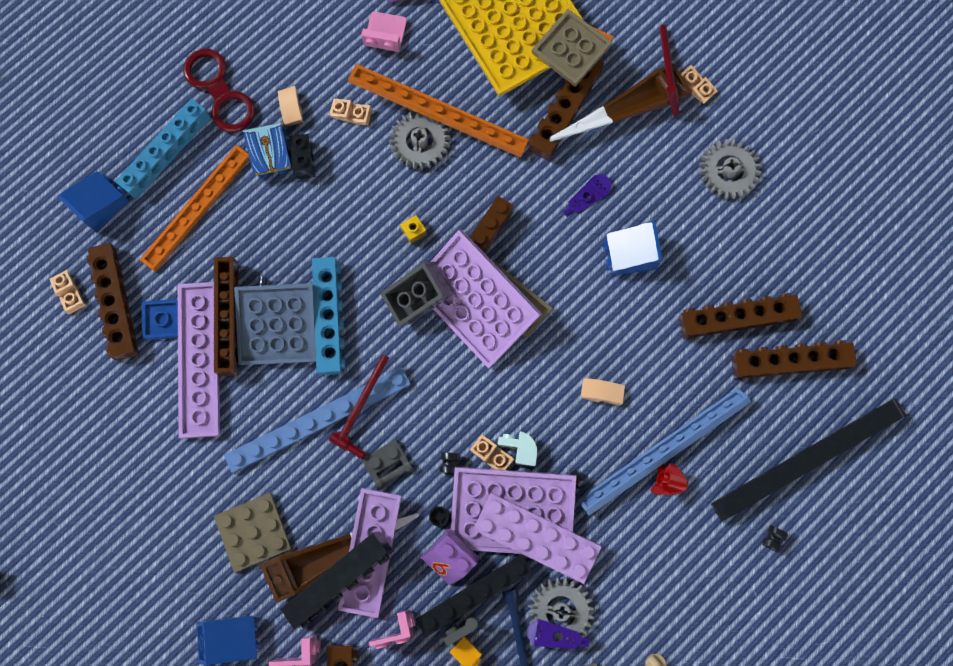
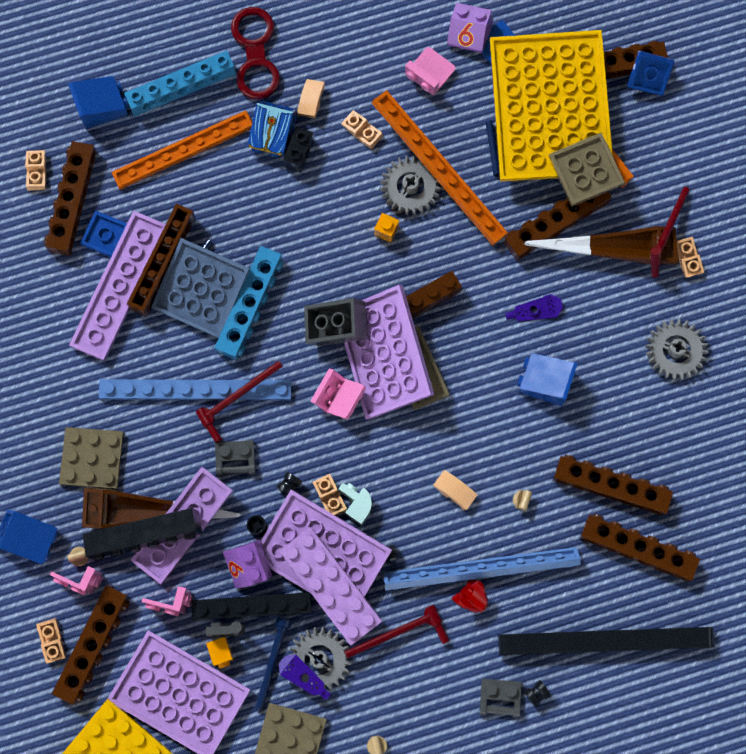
camera: 25 degrees right, 0 degrees up
yellow plate [400,215,427,244] -> none
none -> tan plate [67,547,89,566]
none -> bright pink bracket [310,368,366,420]
none -> dark red bar [344,605,449,659]
none -> light orange brick [374,213,399,243]
none -> dark grey plate [479,679,522,718]
none -> dark blue bar [485,121,500,176]
none -> tan plate [513,490,532,511]

